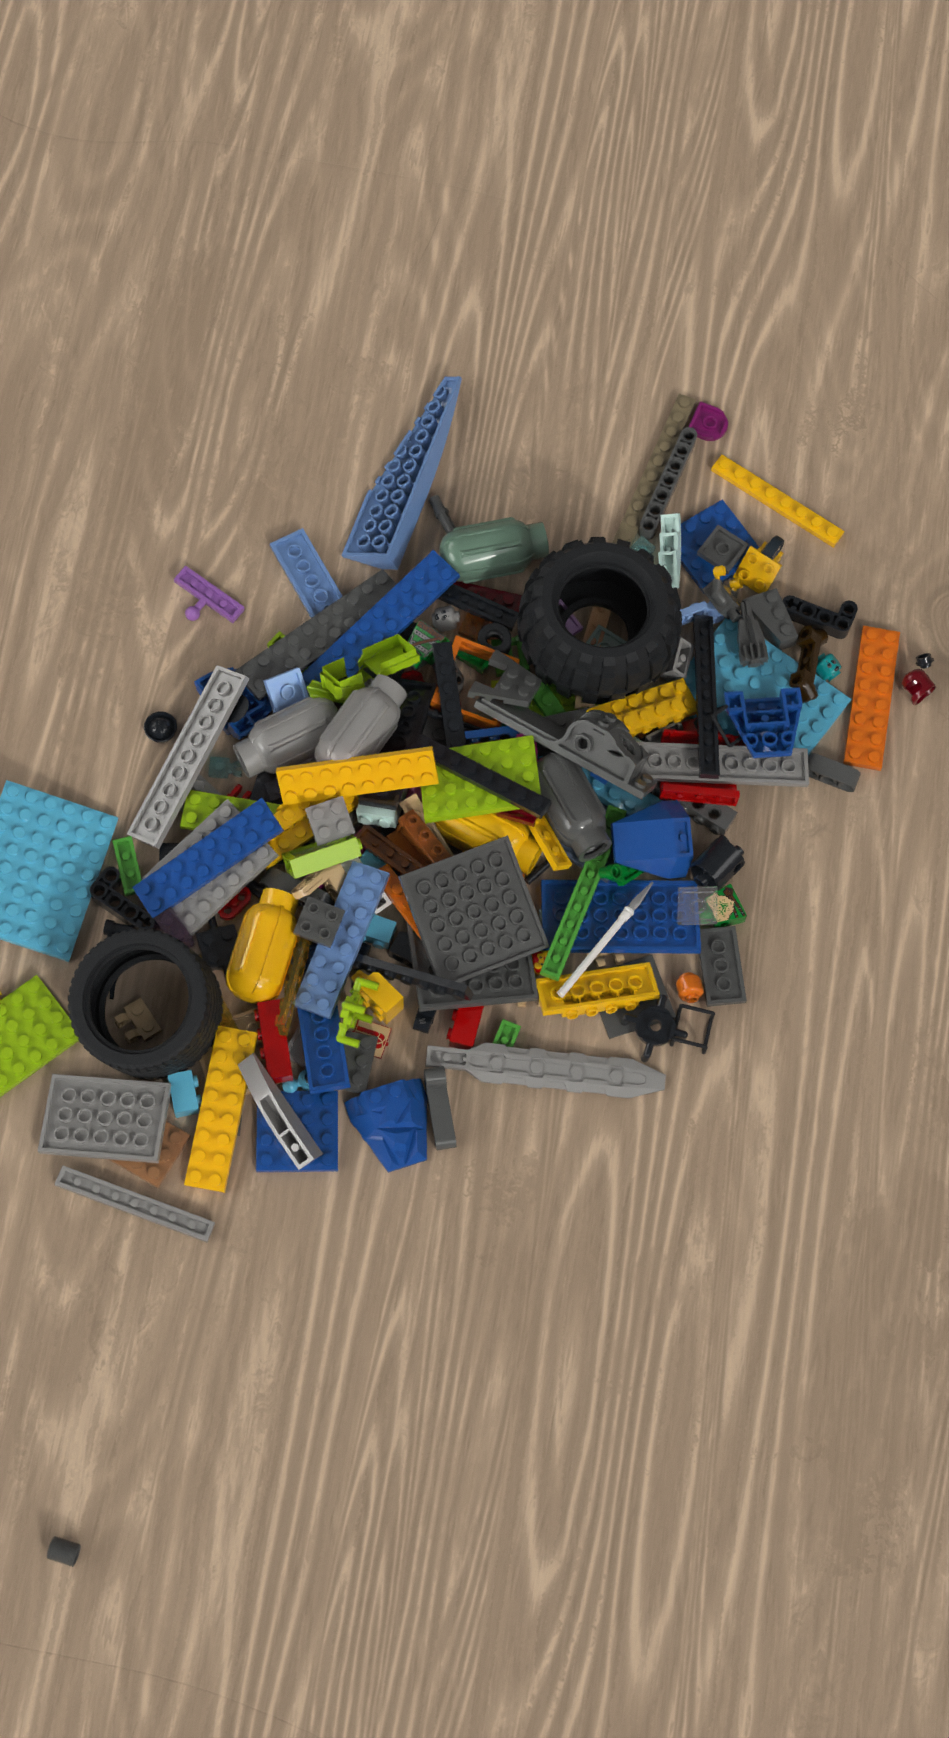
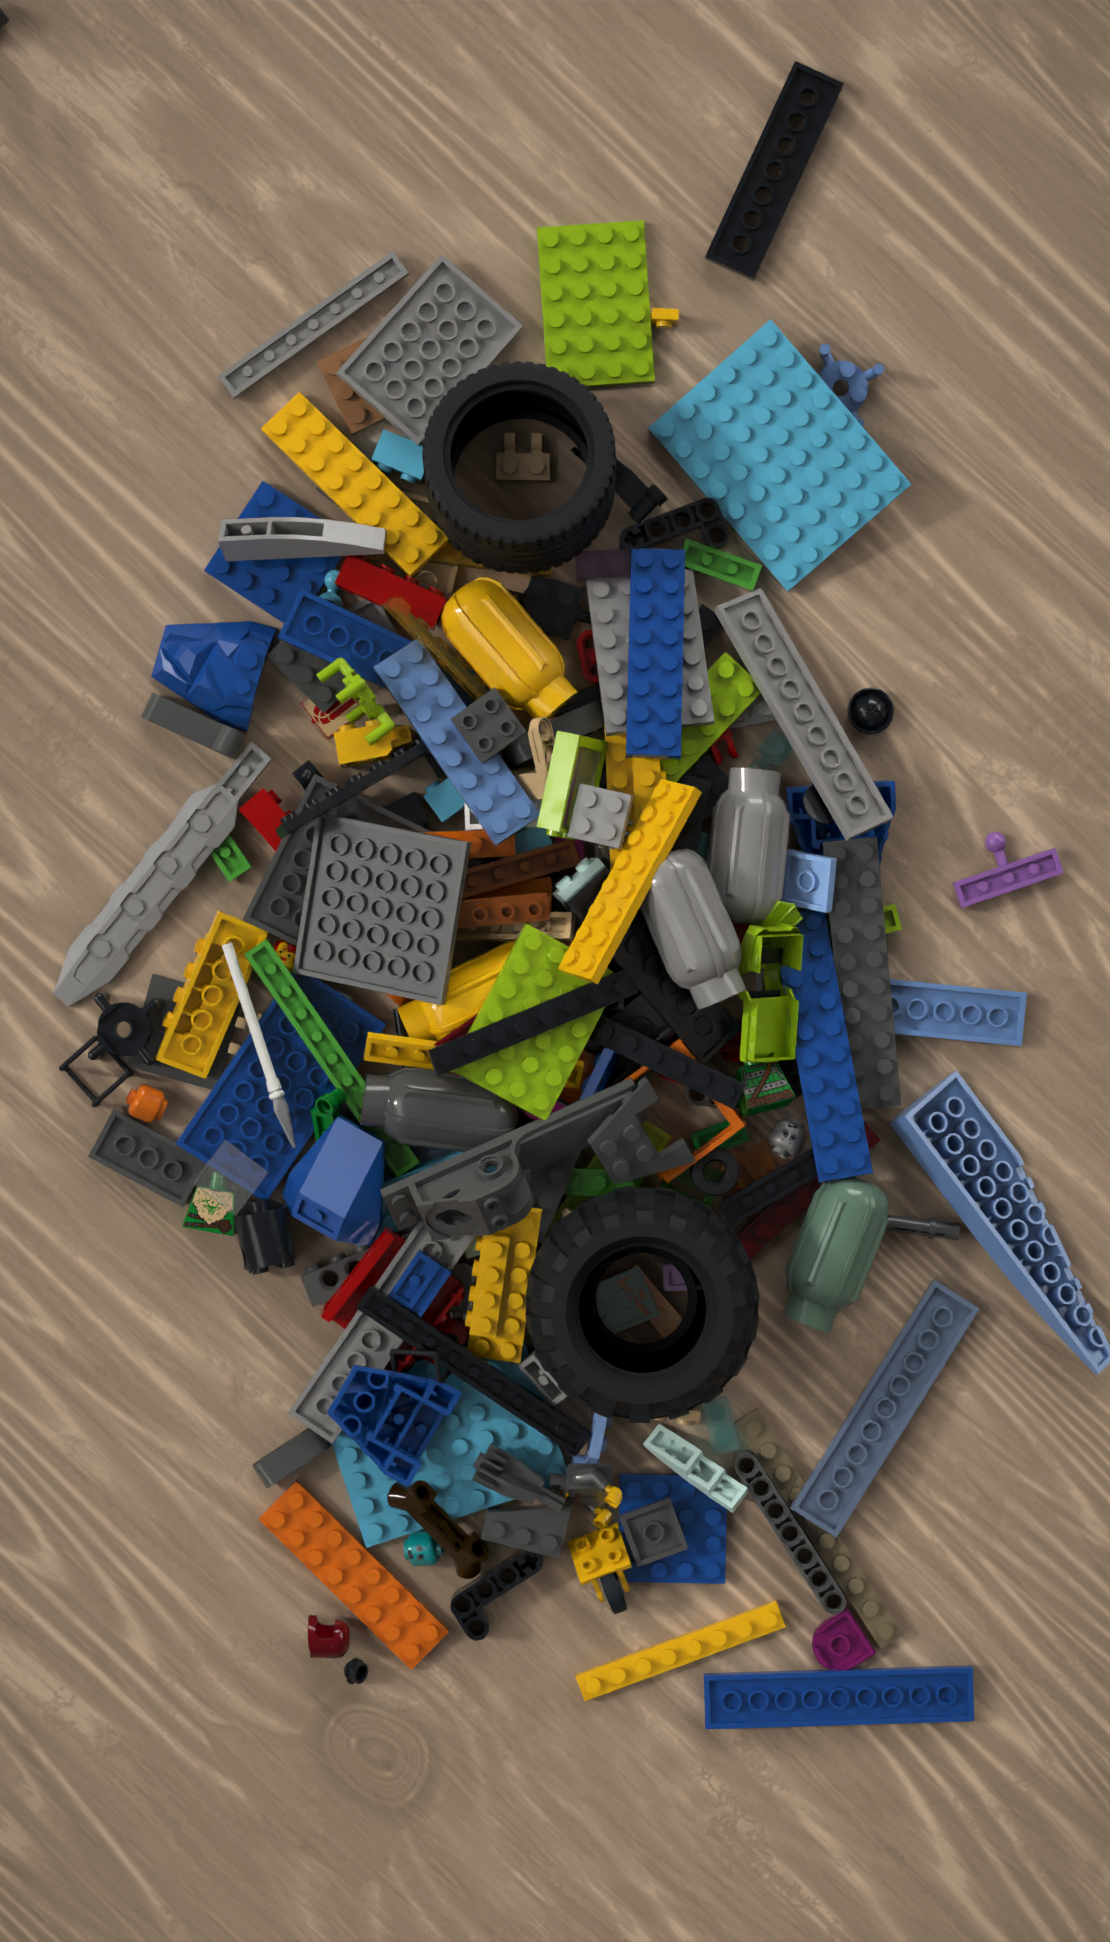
camera: 130 degrees right, 20 degrees up
none -> blue plate [389,1249,452,1317]
none -> blue plate [703,1665,974,1729]
none -> sand blue plate [790,1279,979,1538]

